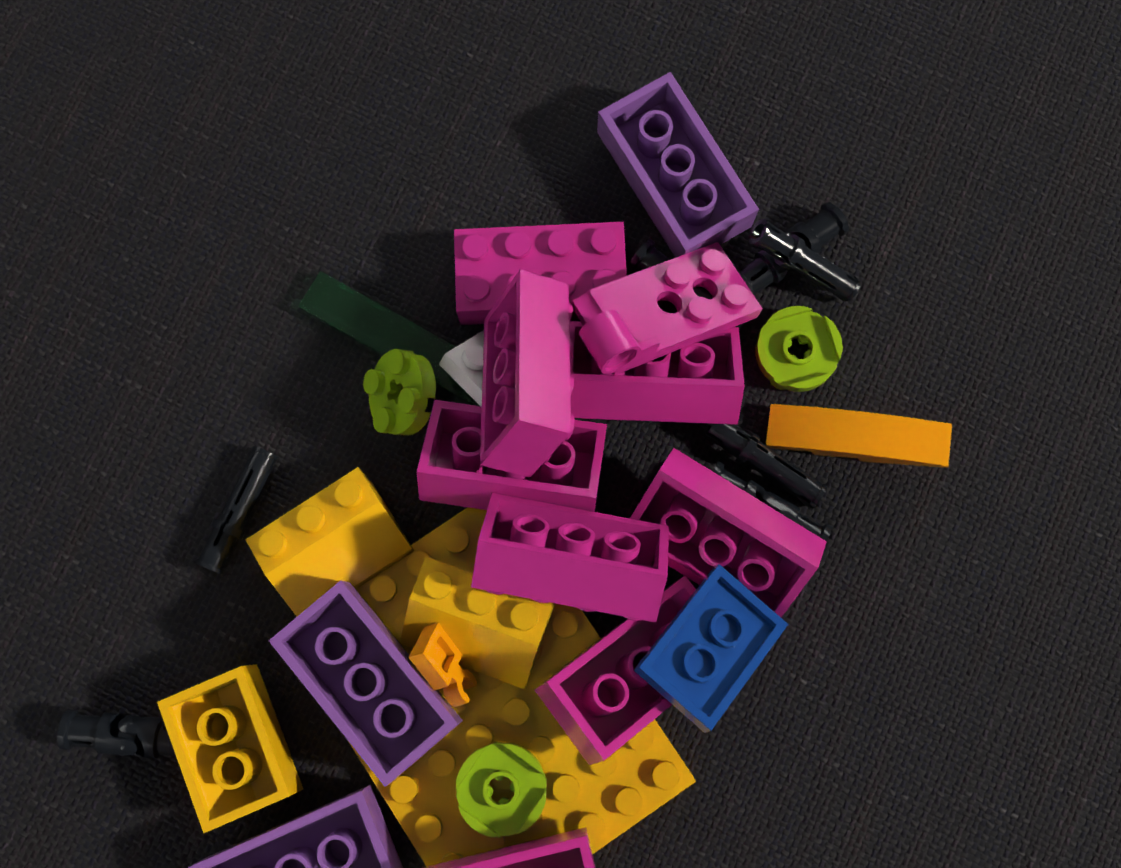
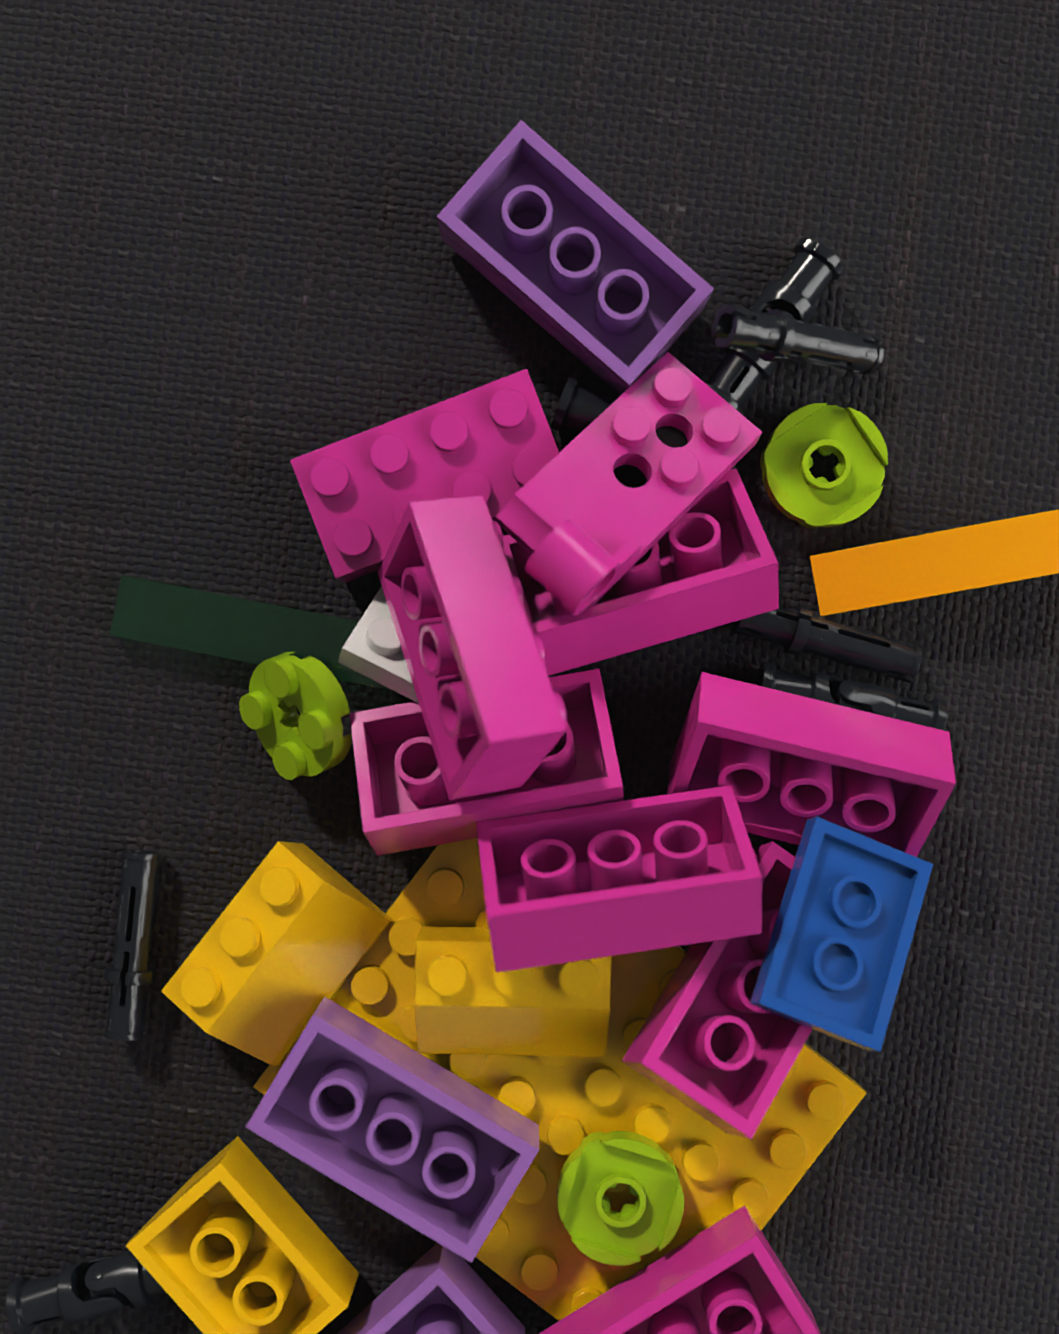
camera: 25 degrees left, 10 degrees up
light orange plate [408,622,477,707] -> none

